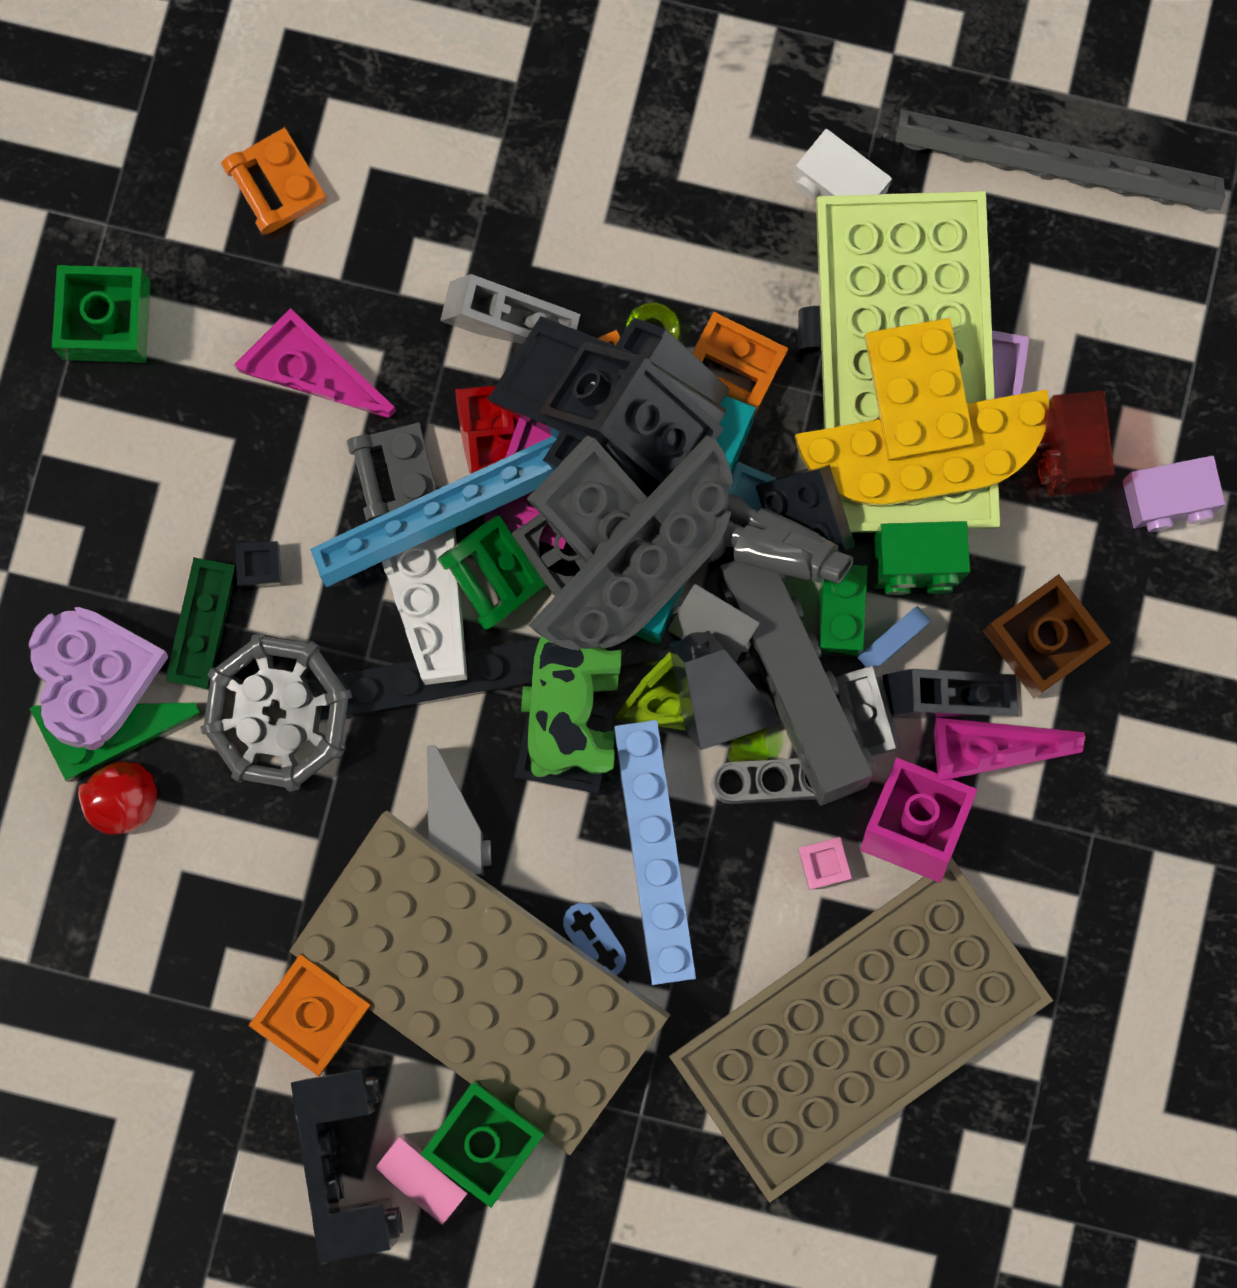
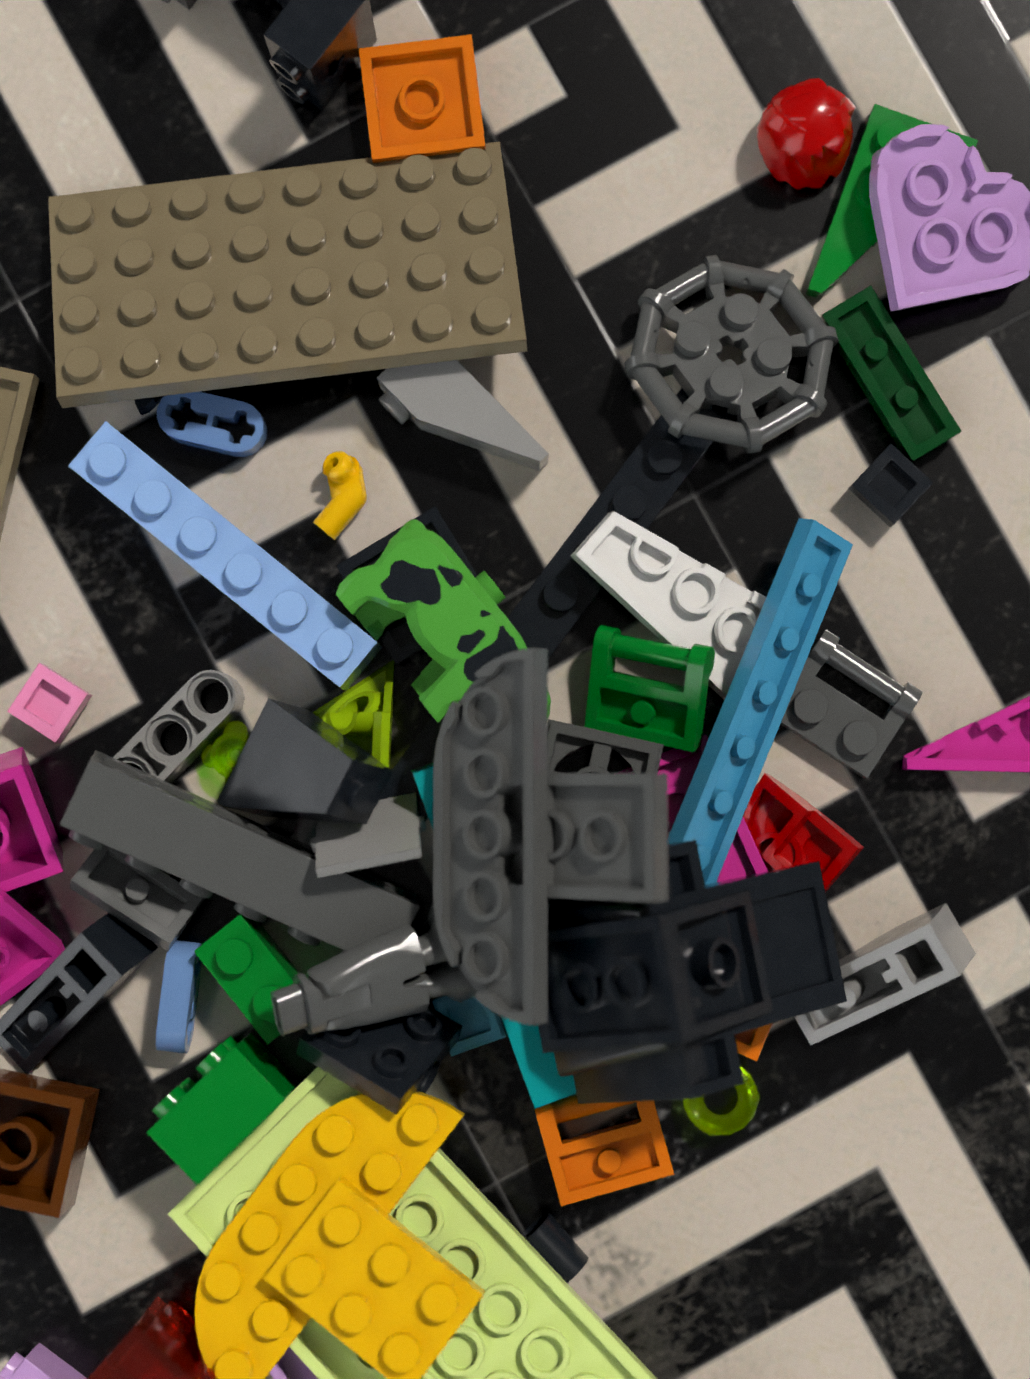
camera: 145 degrees right, 5 degrees up
bright pink brick [375,1134,469,1225] -> none
green brick [420,1081,545,1208] -> none
none -> yellow arm [313,451,367,540]

